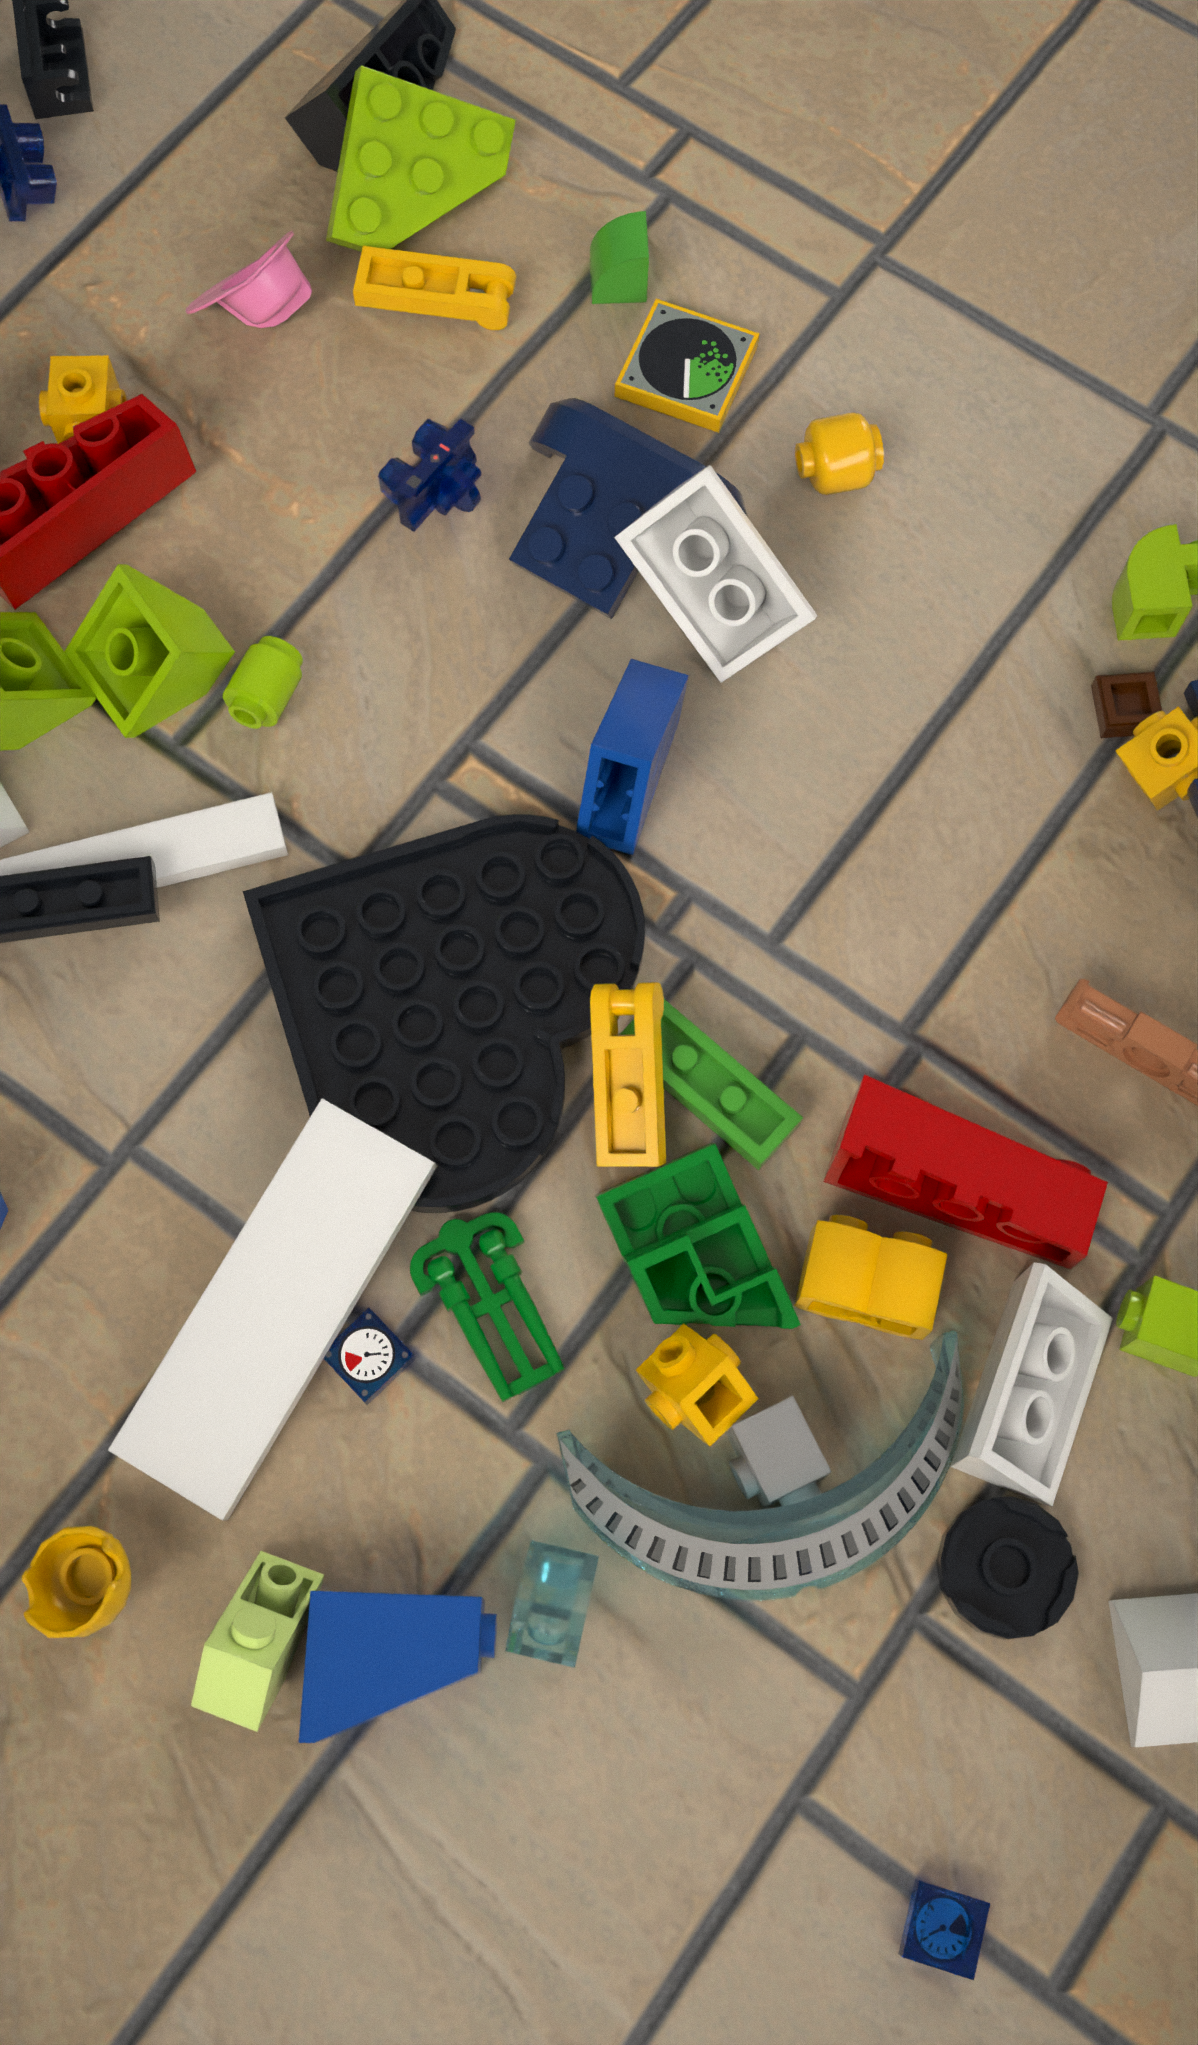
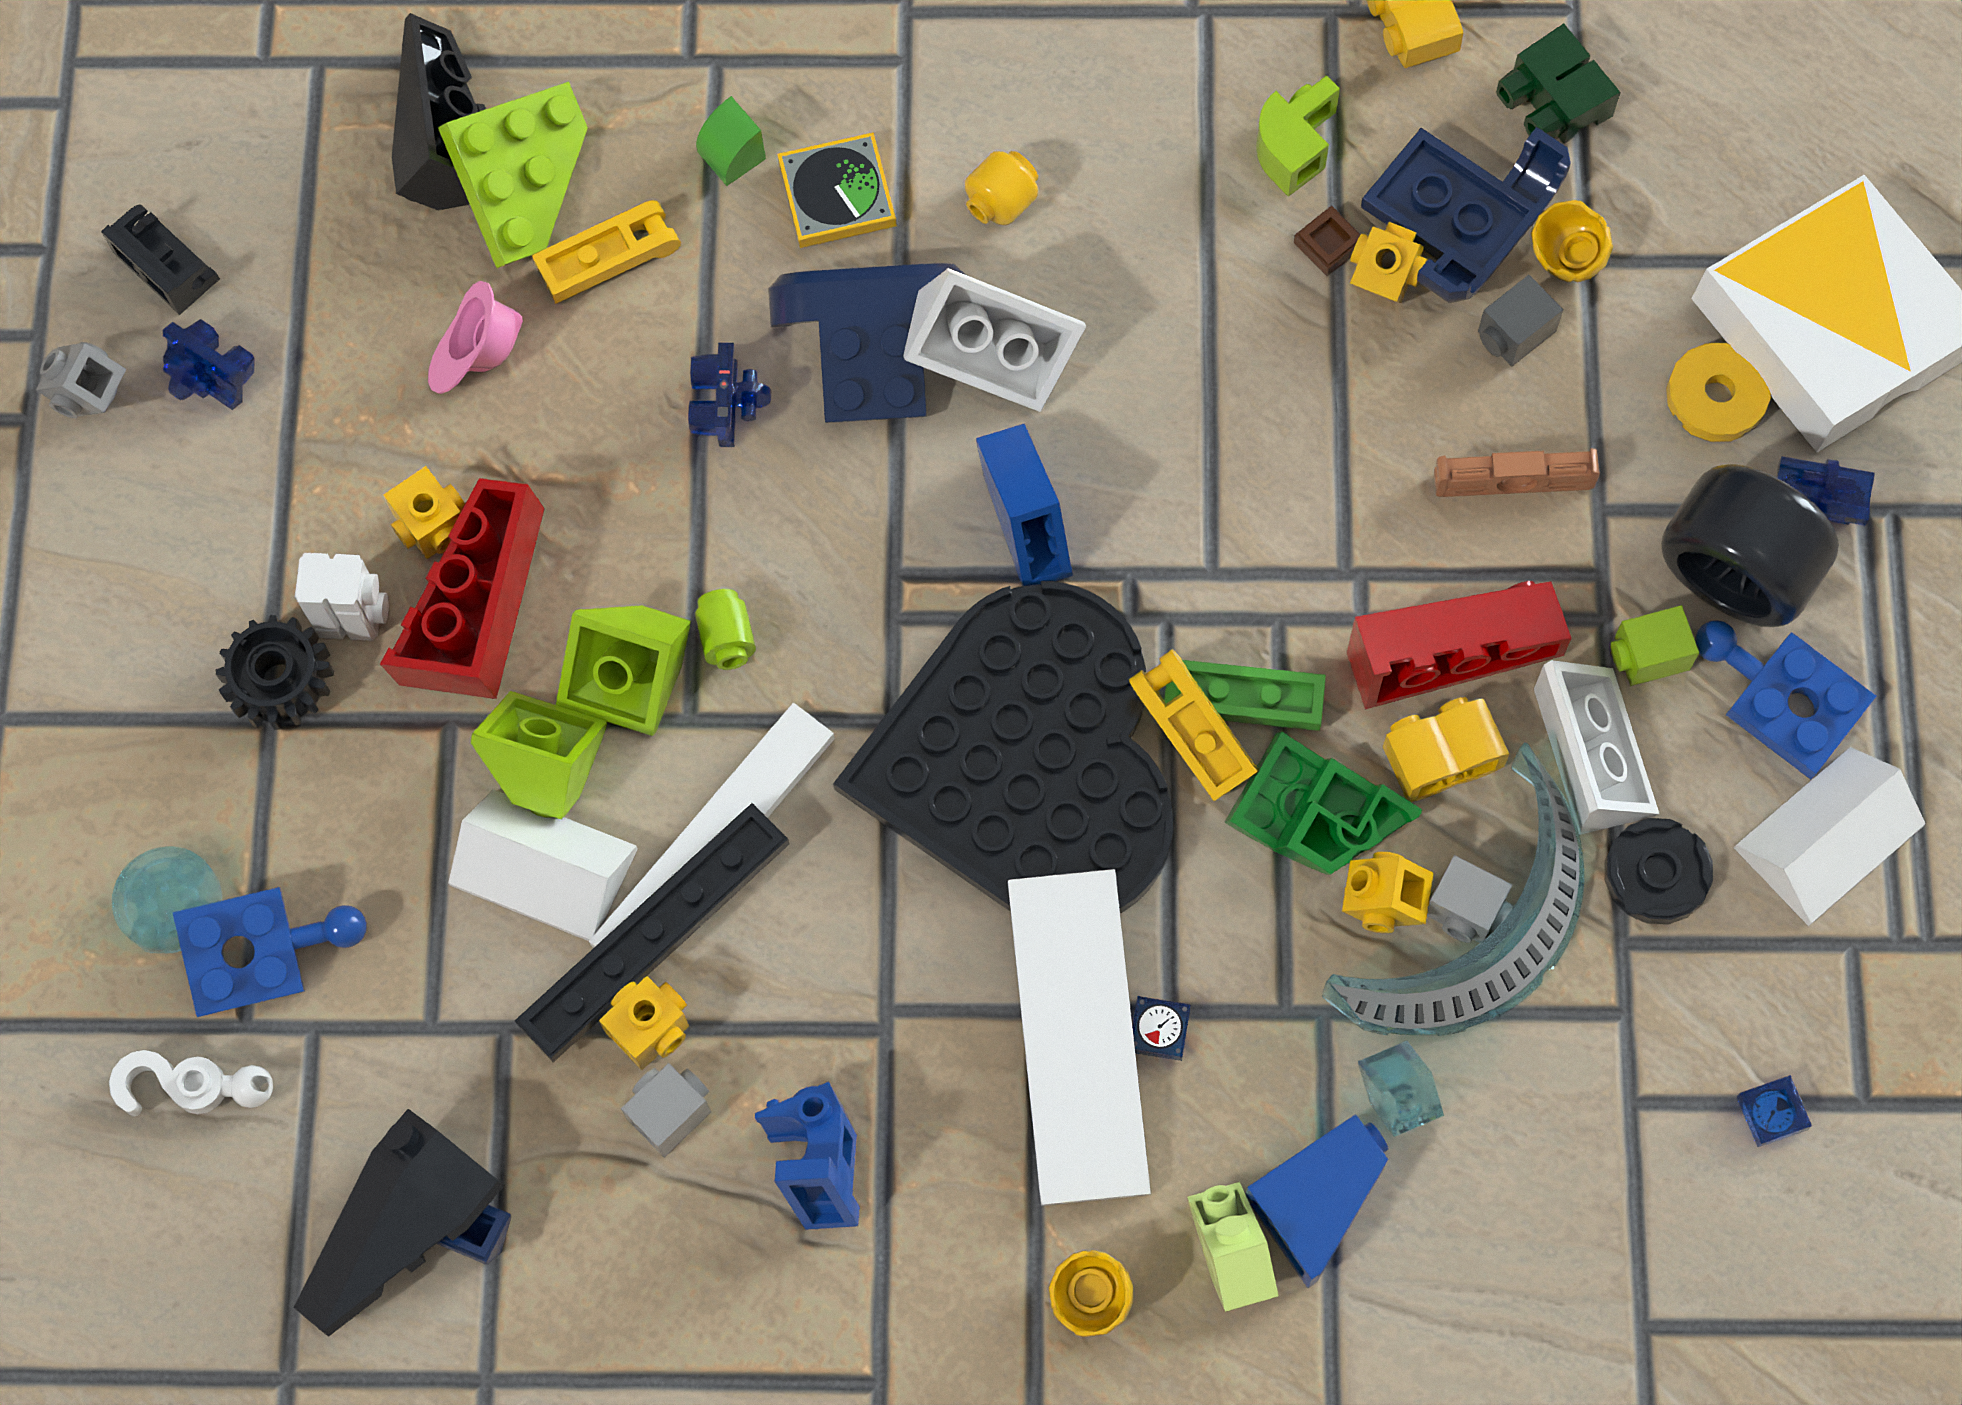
camera: 30 degrees left, 0 degrees up
green piece [410,1212,565,1402] -> none

